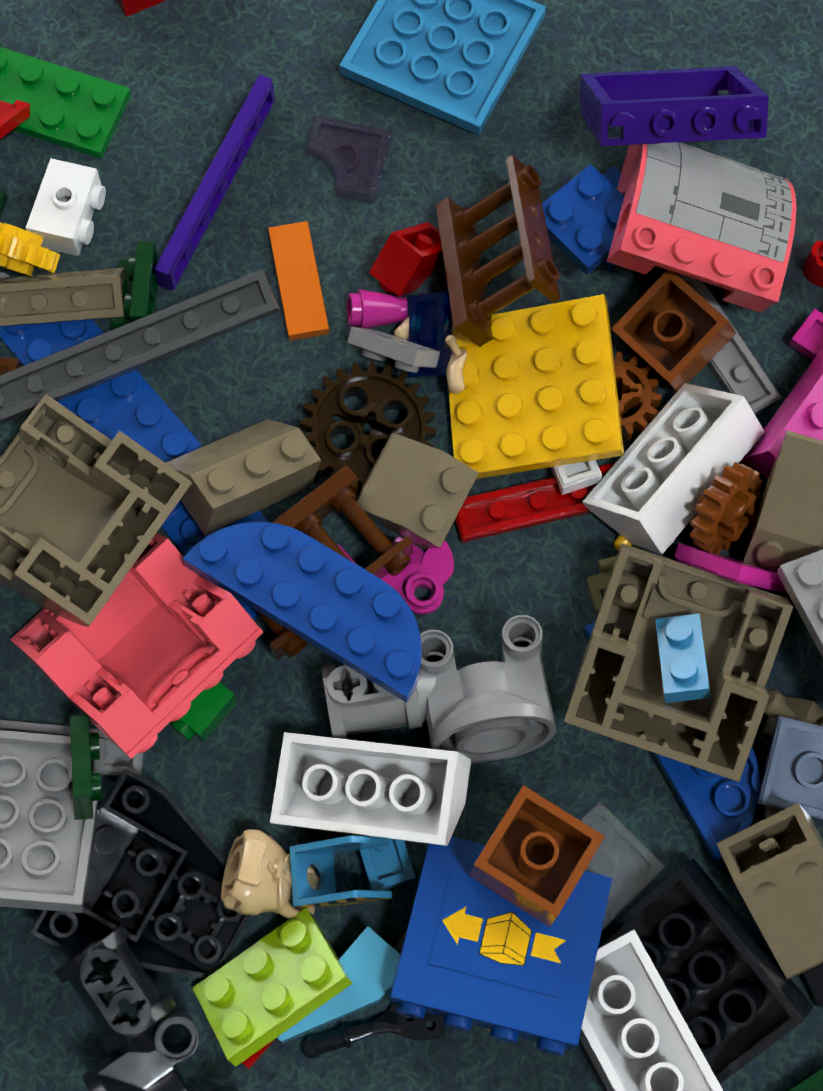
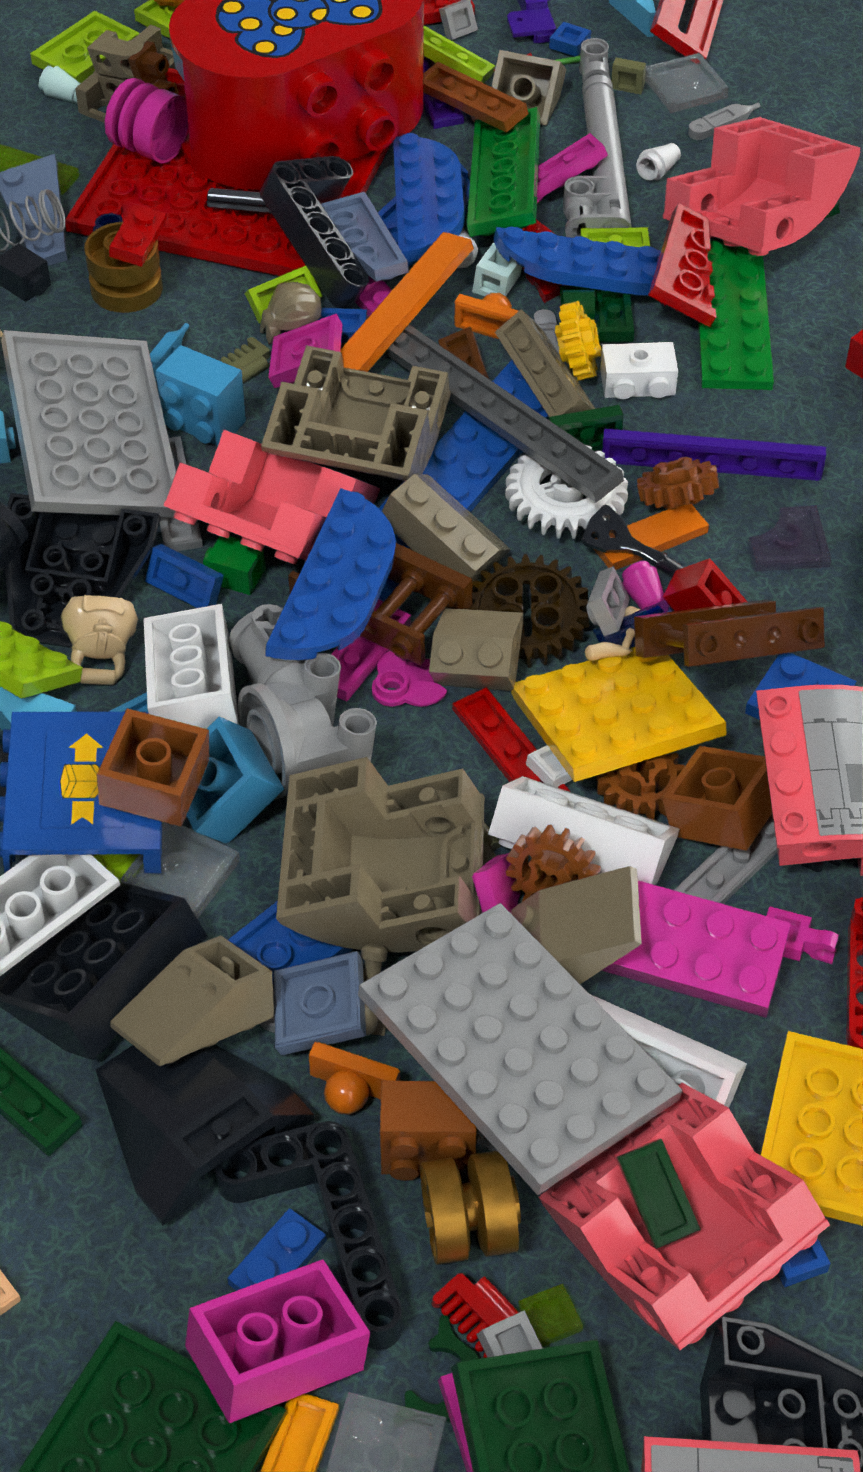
camera: 75 degrees right, 20 degrees down
dark green plate [70,715,102,820] -> none
dark azure piece [289,835,392,908] -> none
dark azure plate [655,613,711,703] -> none
none -> blue plate [145,544,224,608]
none -> dark azure brick [186,716,284,843]
none -> white gear [505,445,628,539]
none -> black piece [581,505,684,577]
none -> dark orange gear [637,457,719,509]

